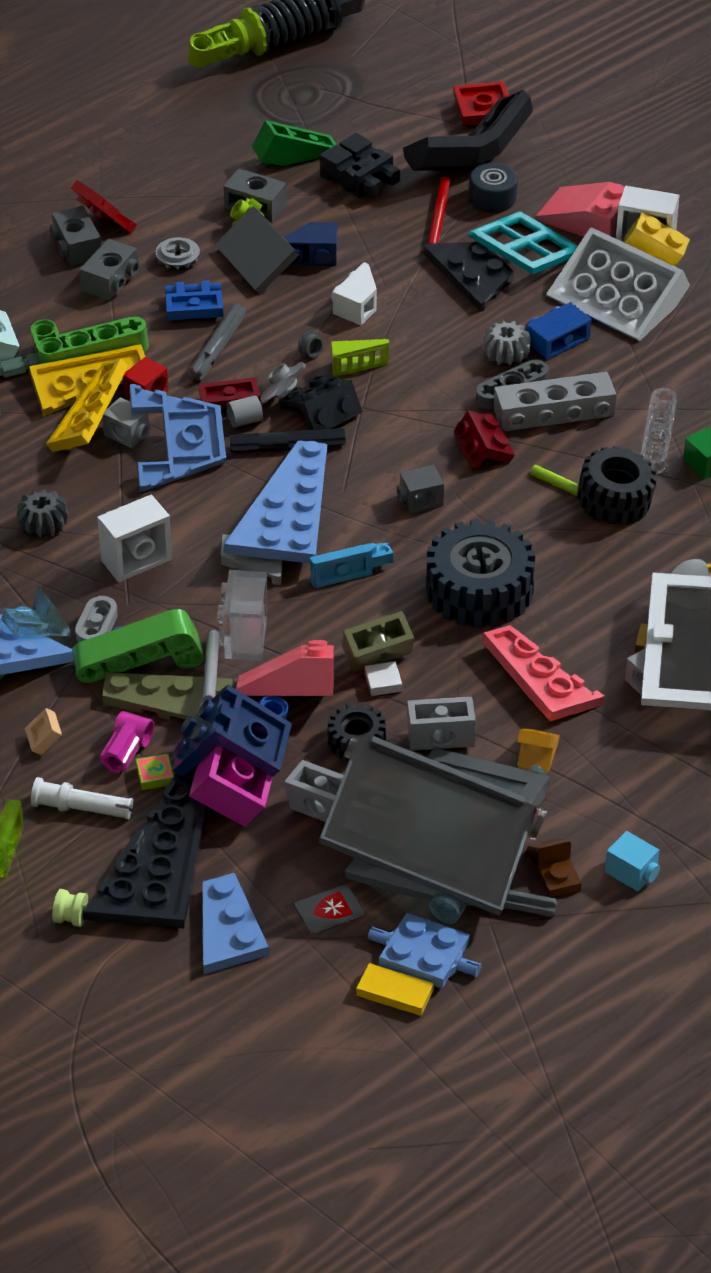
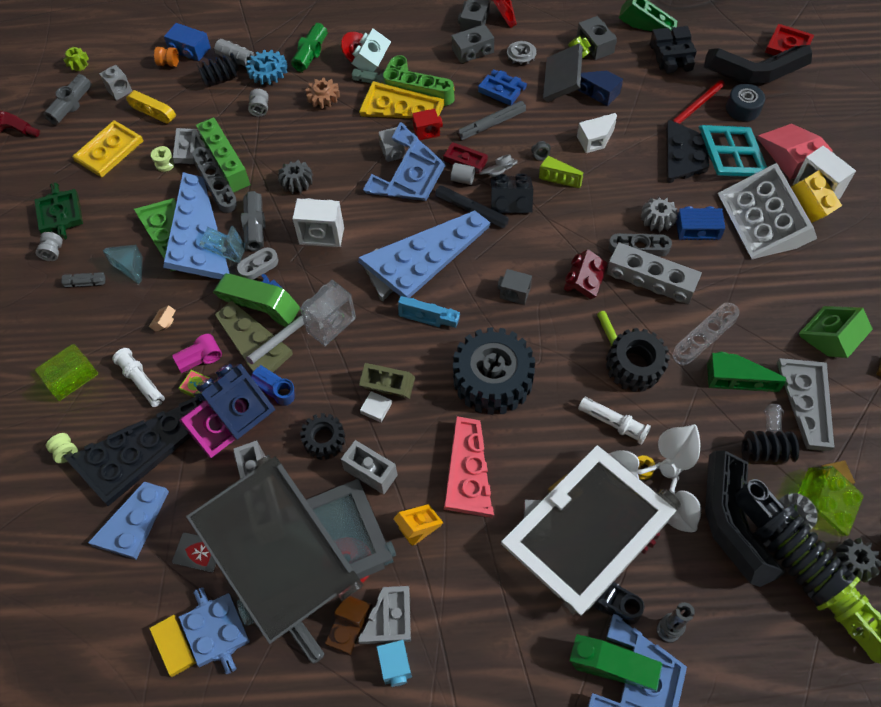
camera: 40 degrees right, 15 degrees up
yellow wing [46,358,128,452] -> none
coral slope [236,640,334,696] -> none
none -> dark grey piece [241,191,266,252]
none -> light grey wing [359,586,411,644]
none -> white pin [578,396,651,445]

